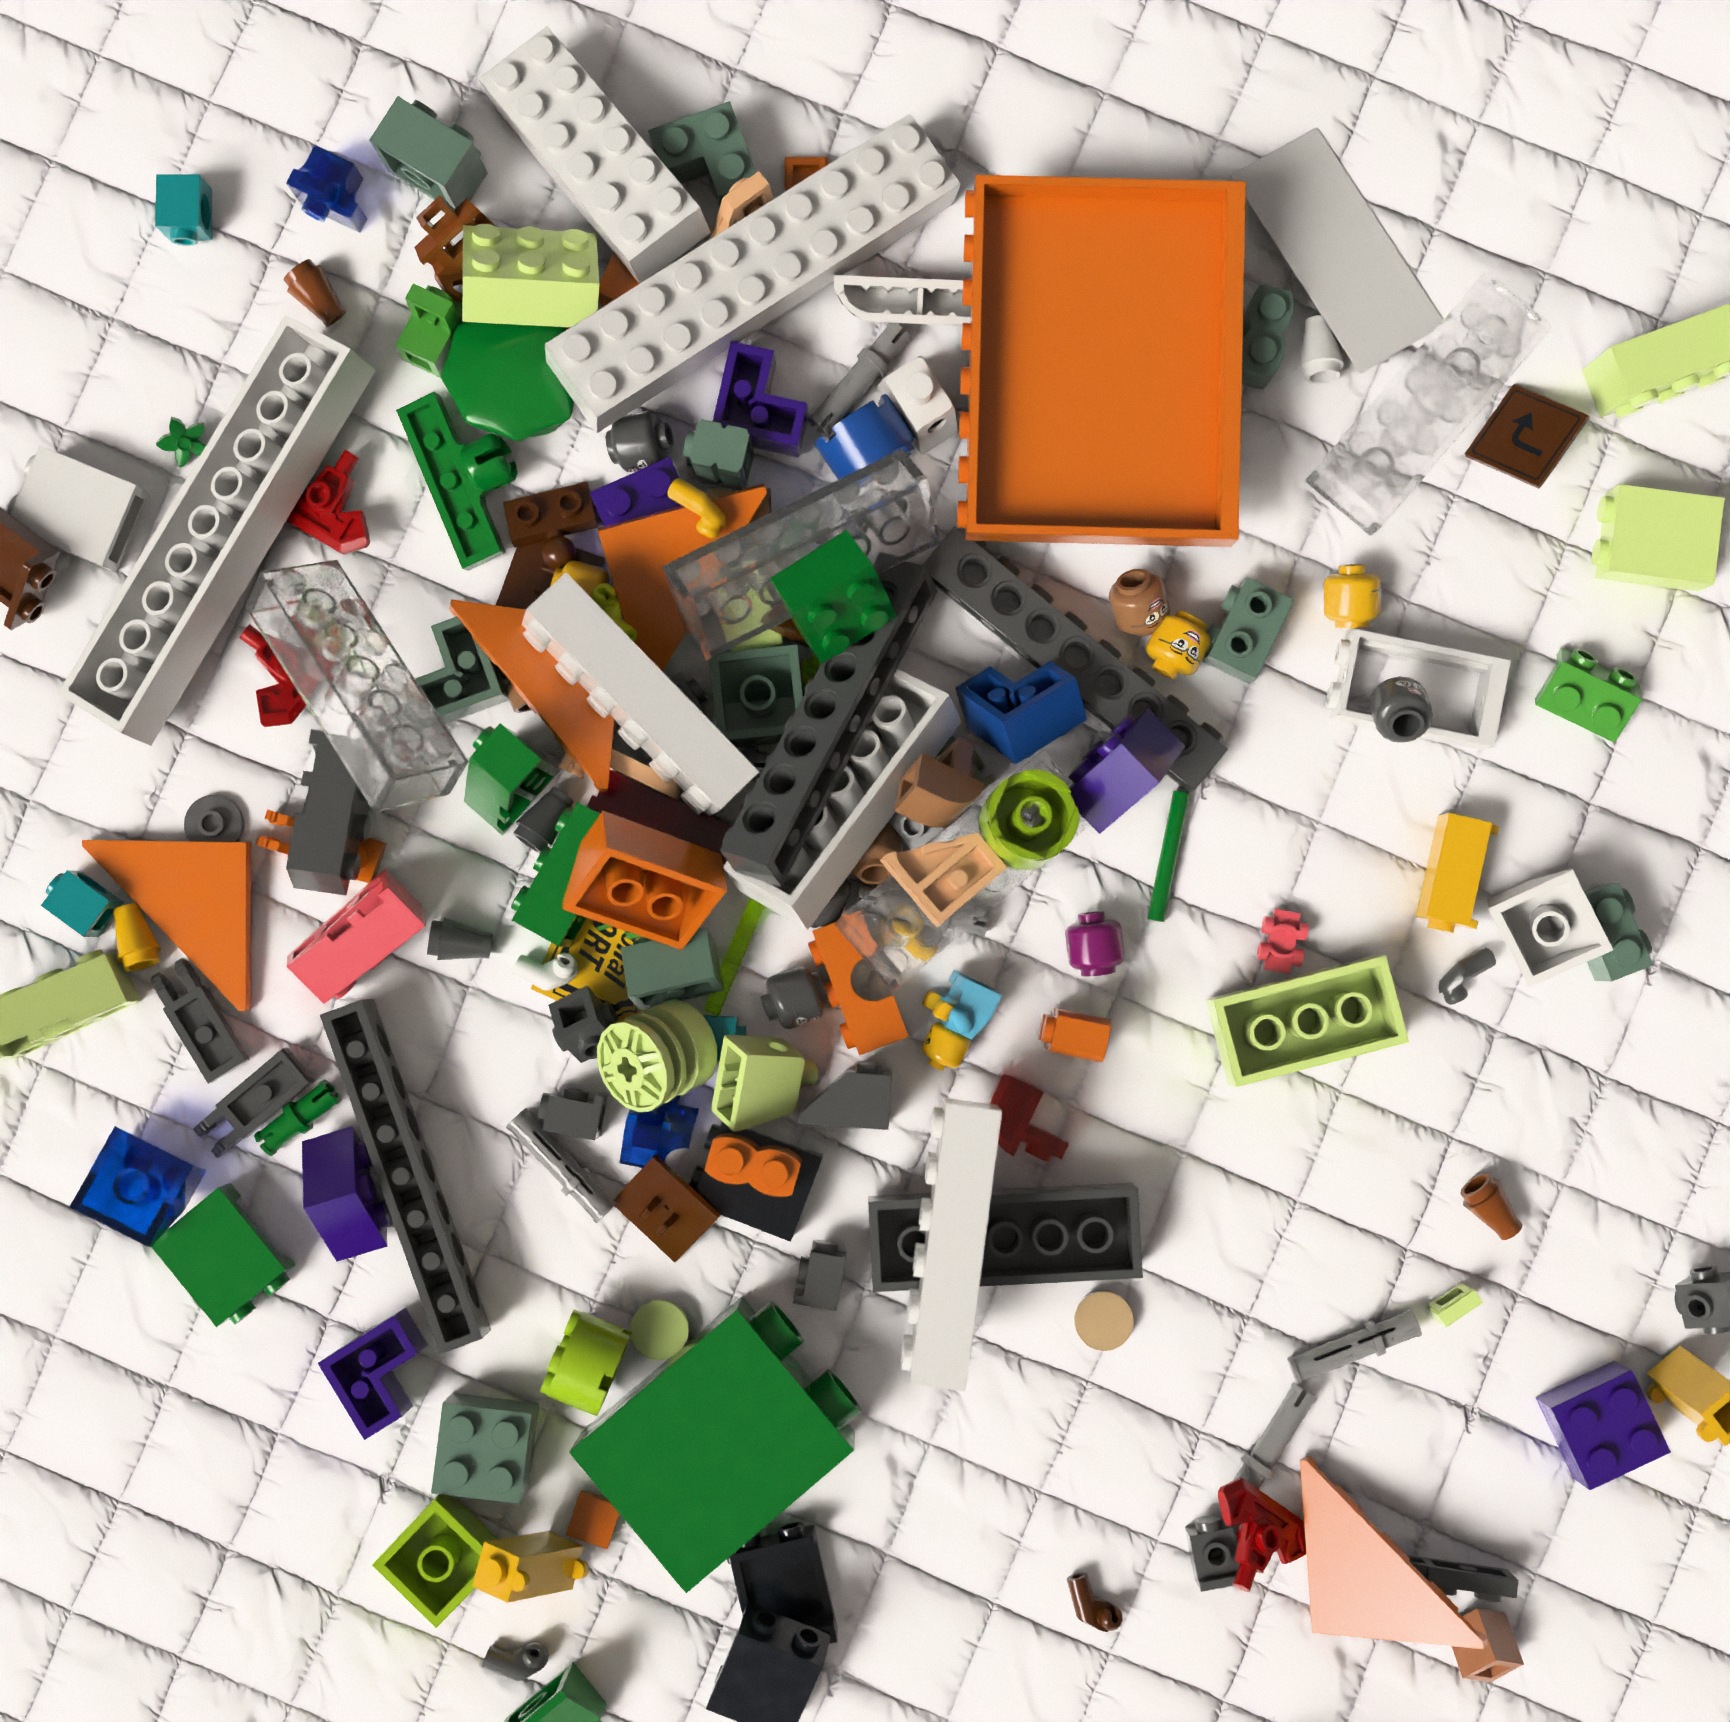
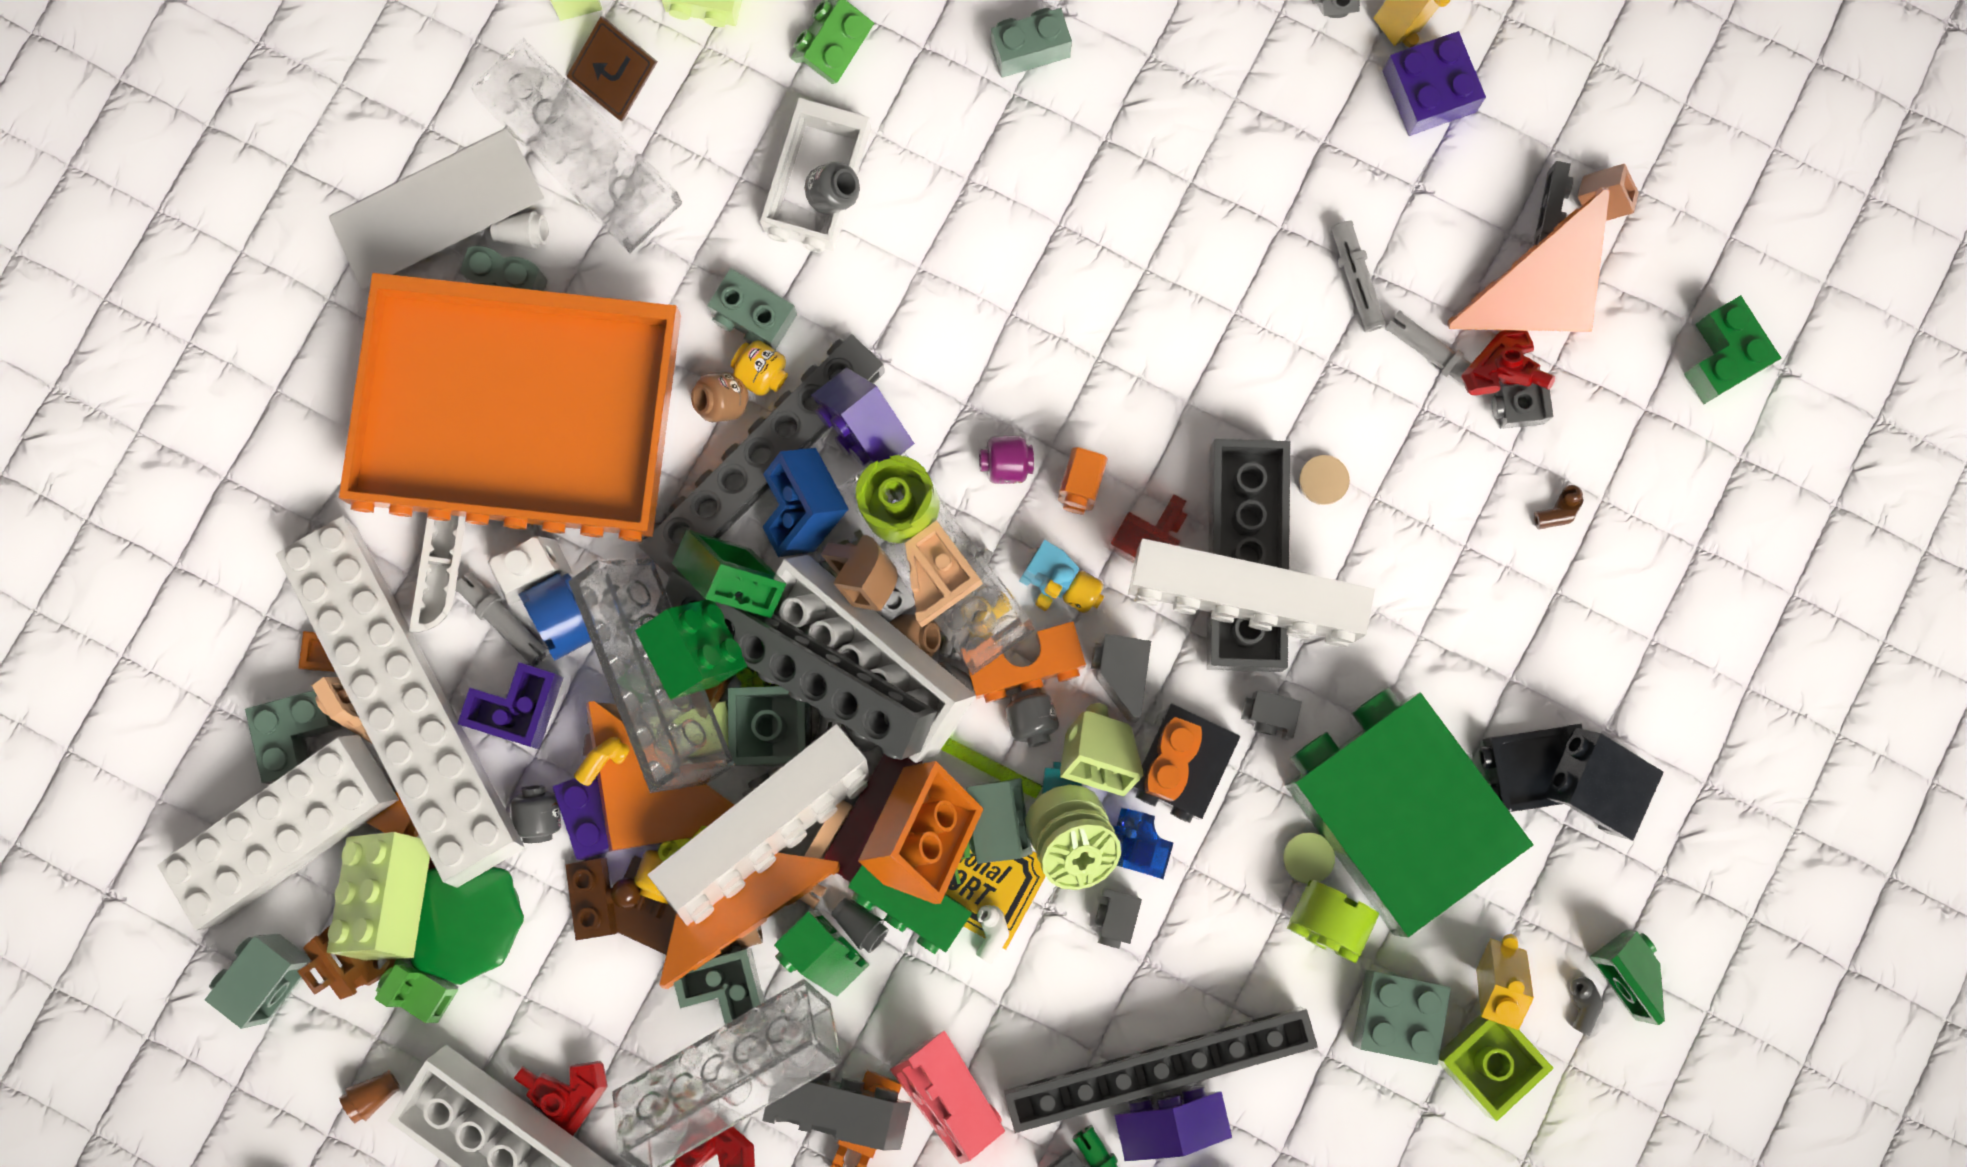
camera: 90 degrees left, 5 degrees down
clear blue brick [286,145,368,233] -> none
dark purple brick [317,1307,428,1440] -> none
green plate [396,391,518,571] -> none
dark grey cone [427,917,493,961] -> none
light grey pin [506,1108,617,1223] -> none
dark grey brick [548,986,619,1063] -> none
orange tile [566,1489,619,1549] -> none
reddish brown piece [613,1154,721,1263] -> none
sand green brick [683,419,754,490] -> none
green piece [1147,791,1190,922] -> none
yellowish green brick [1205,955,1409,1087] -> none
coral piece [1257,909,1309,974] -> none
yellow head [1323,564,1381,628] -> none
yellow brick [1416,813,1500,933] -> none
yellowish green tile [1427,1283,1483,1328] -> none
dark grey arm [1438,947,1496,1005] -> none
dark orange cone [1460,1173,1523,1240] -> none
white slope [1487,869,1613,987] -> none
none -> green window [672,529,787,618]

